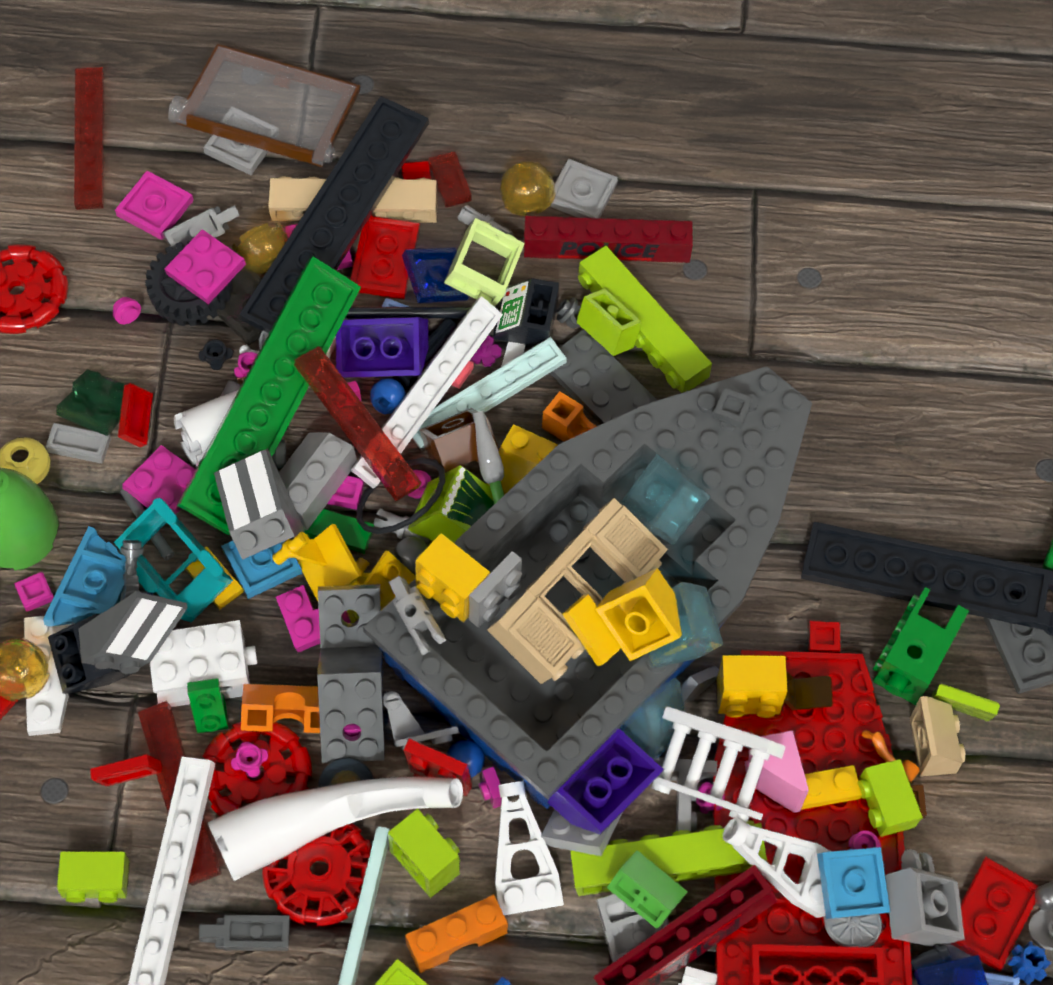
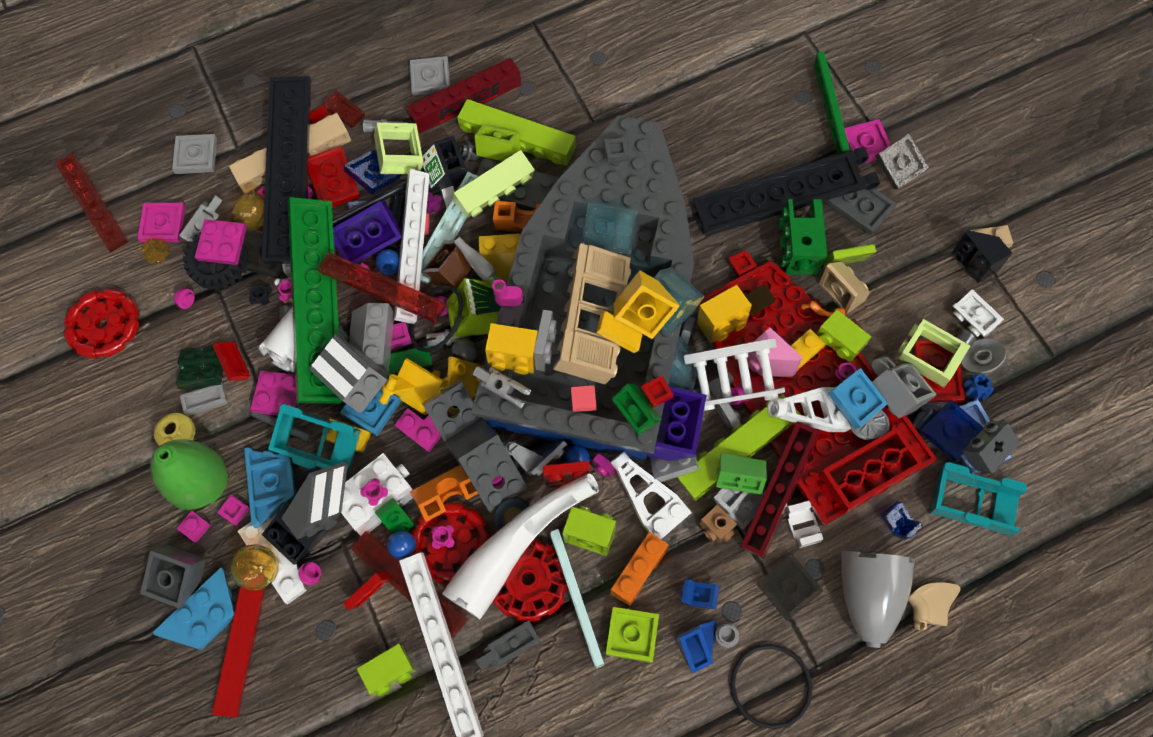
camera: 25 degrees left, 5 degrees up
dark grey piece [120,540,144,601] -> none
clear door [168,44,360,167] -> none
clear yellow cylinder [500,161,556,216] -> none
none -> clear yellow gear [141,238,170,264]
none -> dark pink plate [298,562,321,585]
none -> dark pink plate [360,478,388,506]
none -> blue piece [387,531,416,559]
none -> yellowish green brick [452,150,535,219]
none -> dark pink piece [492,279,525,306]
none -> coral tile [571,385,596,412]
none -> green slope [612,384,662,435]
none -> red plate [641,375,674,408]
none -> medium nougat brick [699,504,737,544]
none -> yellowish green window [897,319,970,387]

